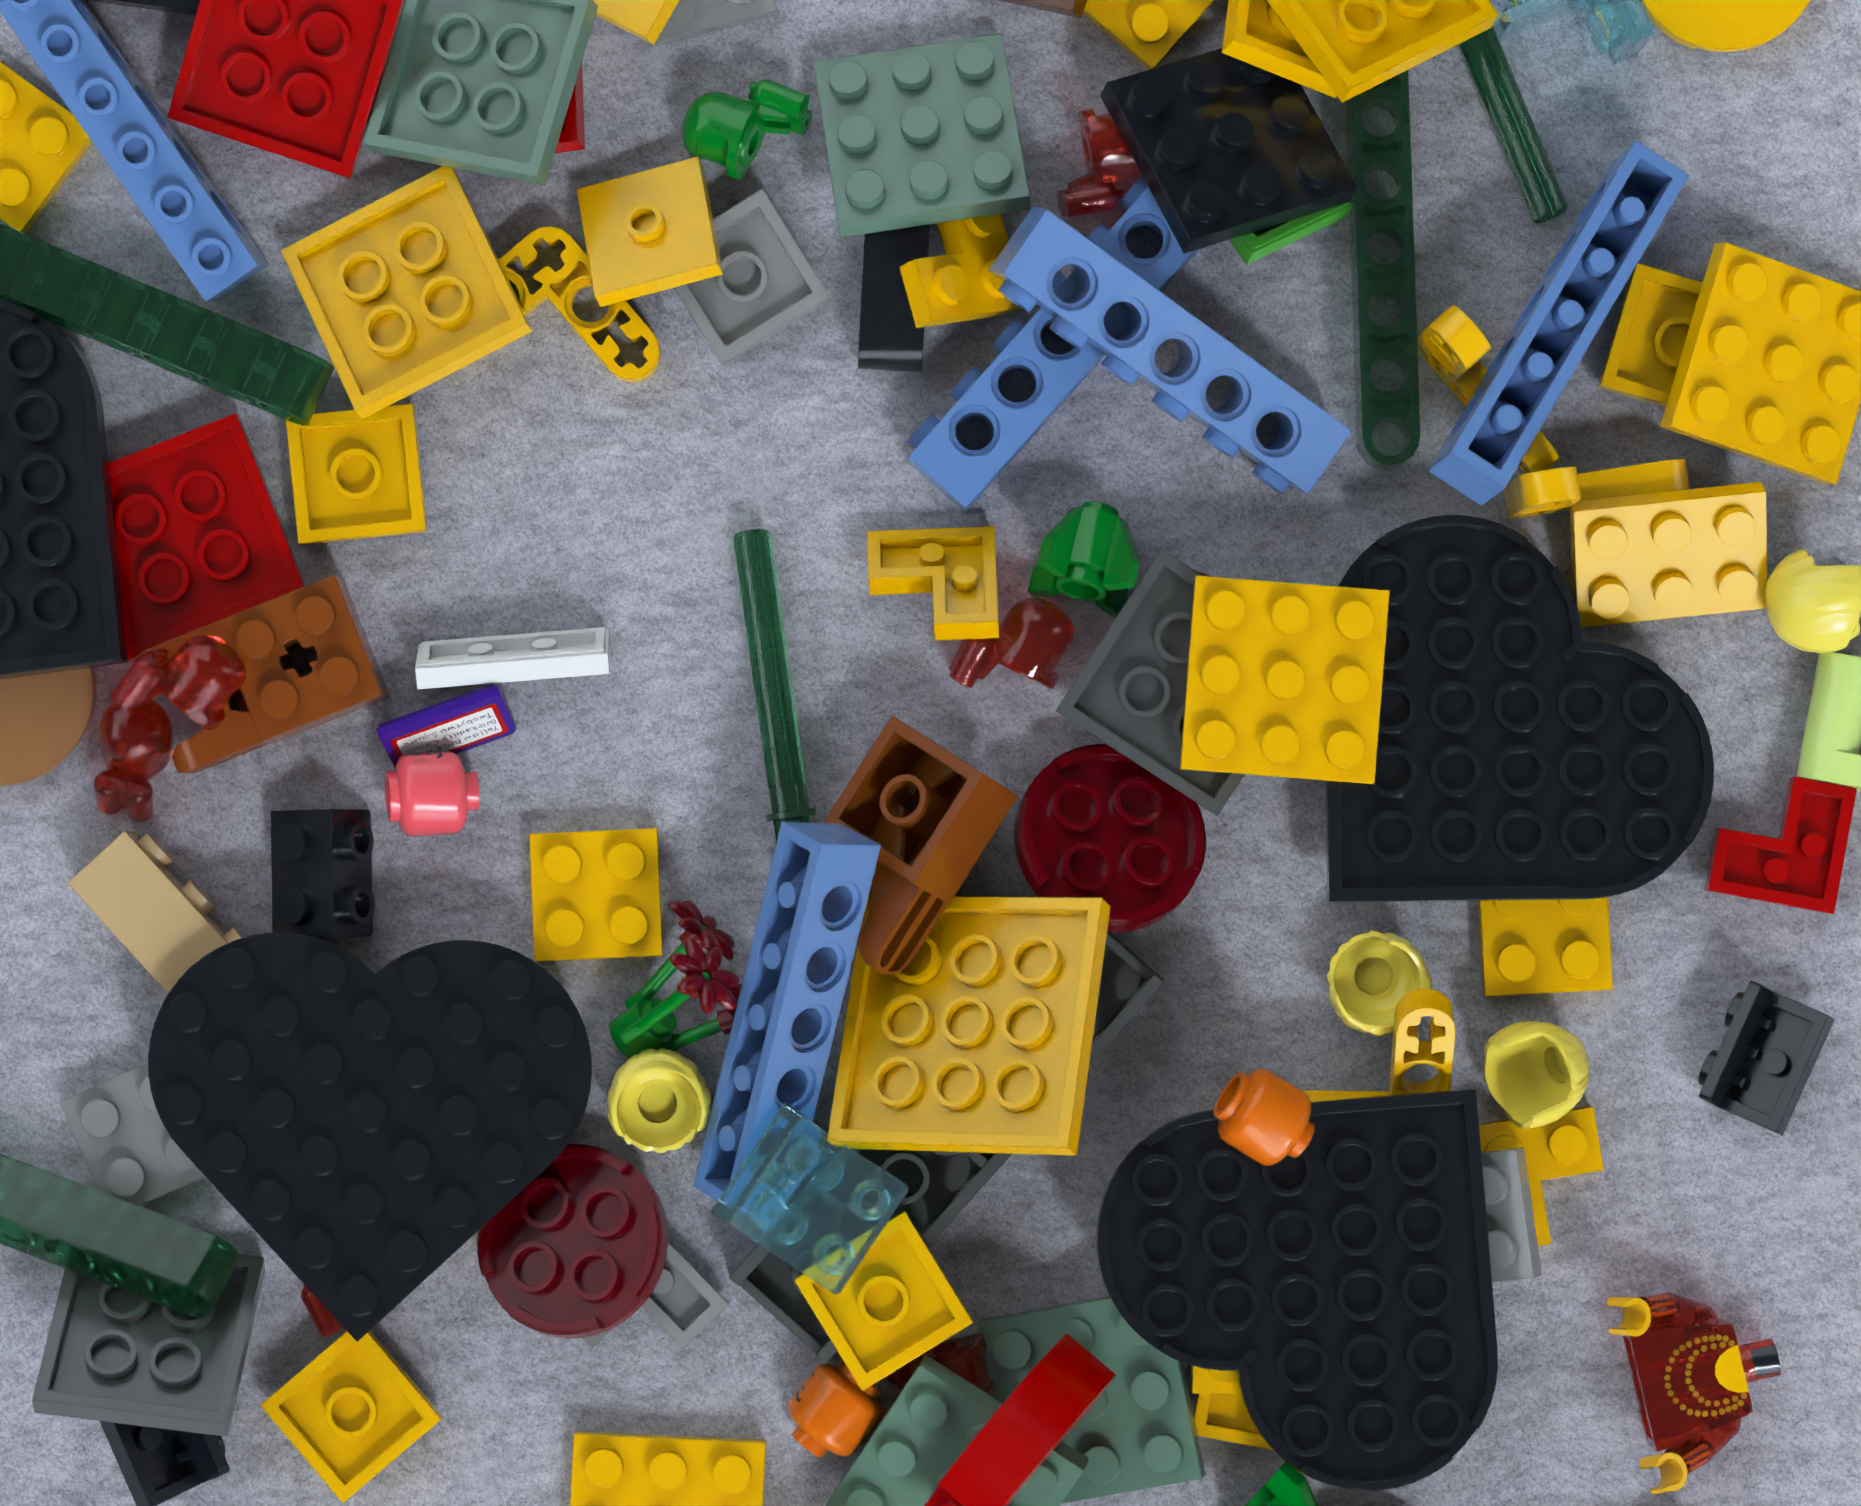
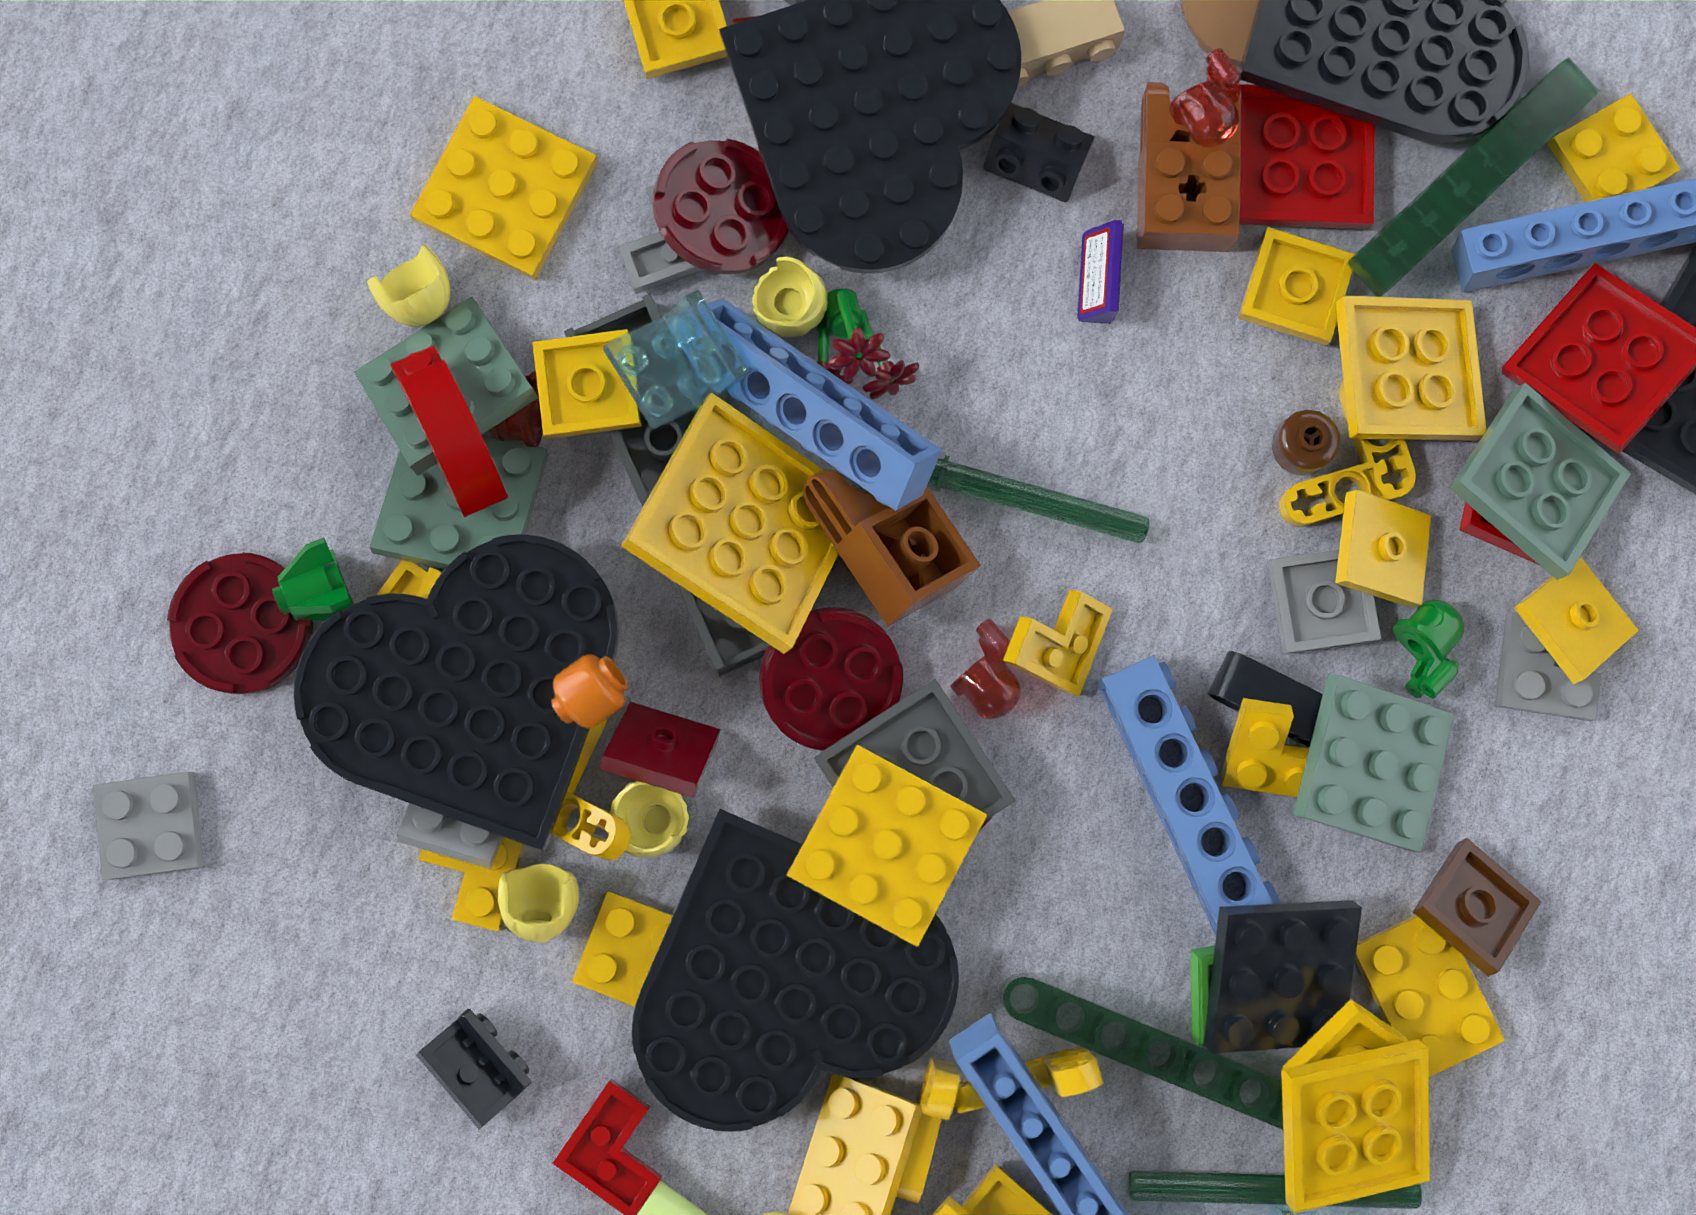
camera: 115 degrees right, 5 degrees down
clear red piece [93,695,174,822] -> none
coral head [385,751,480,837] -> none
white tile [415,627,611,689] -> none
yellow plate [529,828,664,961] -> none
orange head [788,1360,883,1459] -> none
medium blue brick [989,206,1352,495] -> none
green brick [1027,501,1140,618] -> none
clear red piece [1057,109,1142,218] -> none
clear red torso [1607,1292,1781,1494] -> none
none -> dark red plate [600,701,721,798]
none -> reddish brown head [1272,409,1340,476]

